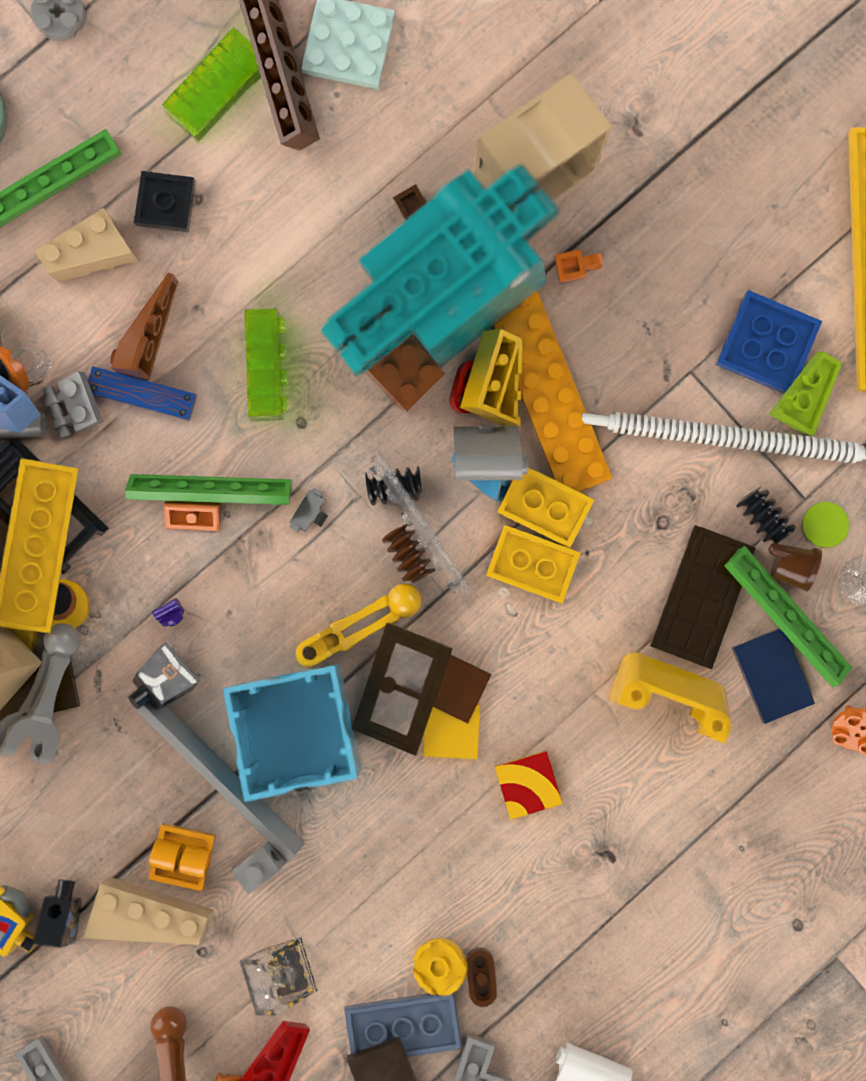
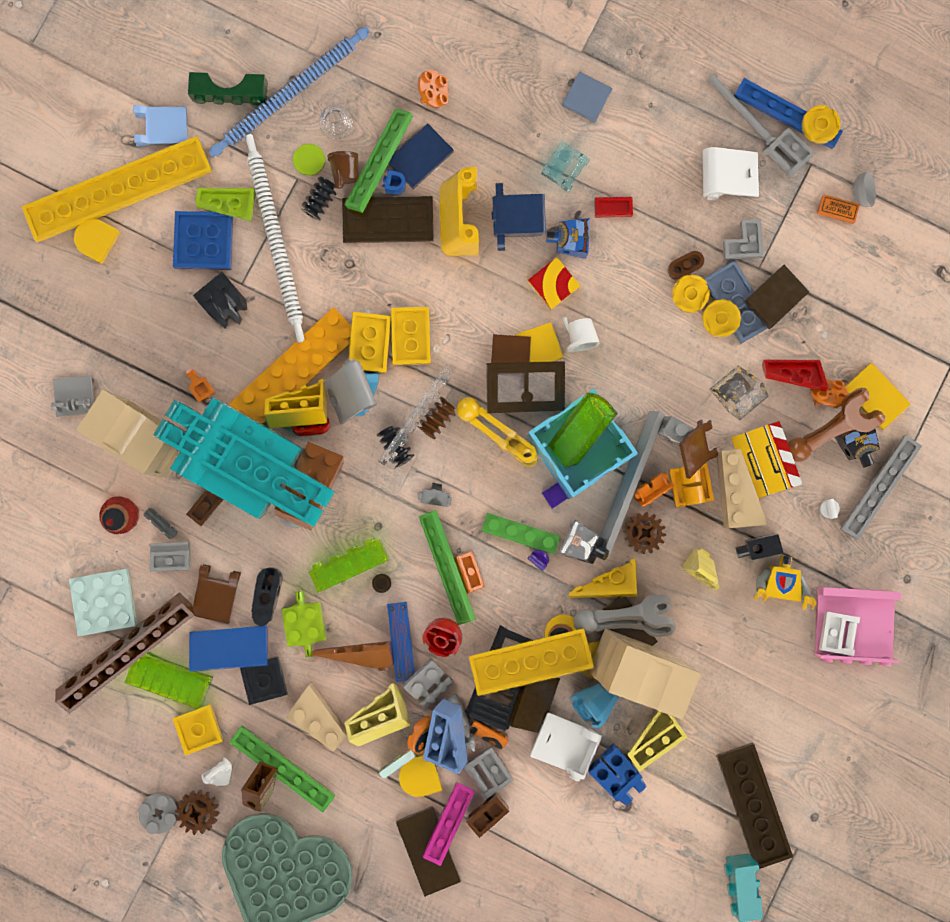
camera: 115 degrees left, 0 degrees up
none -> light grey hinge [51,375,94,417]
none -> yellow tile [74,219,121,264]
none -> tile [99,496,139,535]
none -> dark grey axle [144,508,177,539]
none -> light grey plate [149,542,191,572]
none -> yellow plate [172,704,224,756]
none -> reddish brown gear [175,790,220,835]
none -> blue tile [189,626,268,672]
none -> black plate [193,272,247,329]
none -> reddish brown flag [193,564,241,624]
none -> white piece [202,757,232,786]
none -> reddish brown torso [241,761,278,812]
none -> black piece [251,567,283,626]
none -> lime plate [281,591,327,658]
none -> light yellow wedge [345,683,411,746]
none -> dark brown plate [372,574,391,593]
none -> blue plate [382,170,406,195]
none -> red cylinder [422,617,462,657]
none -> bright green plate [482,513,560,555]
none -> dark blue piece [492,183,546,251]
none -> clear light blue plate [541,141,590,192]
none -> dark purple plate [541,482,568,509]
none -> torso [546,218,590,259]
none -> clear neon green brick [548,393,618,468]
none -> sand blue tile [562,71,613,123]
none -> white hat [562,316,600,353]
none -> yellow wing [569,559,637,599]
none -> red tile [594,197,633,218]
none -> reddish brown gear [623,512,666,554]
none -> orange hinge [634,472,675,507]
none -> reddish brown flag [679,420,718,479]
none -> light yellow wedge [682,548,719,591]
none -> yellow tile [702,299,741,338]
none -> yellow sticker [731,421,802,499]
none -> white plate [820,499,840,519]

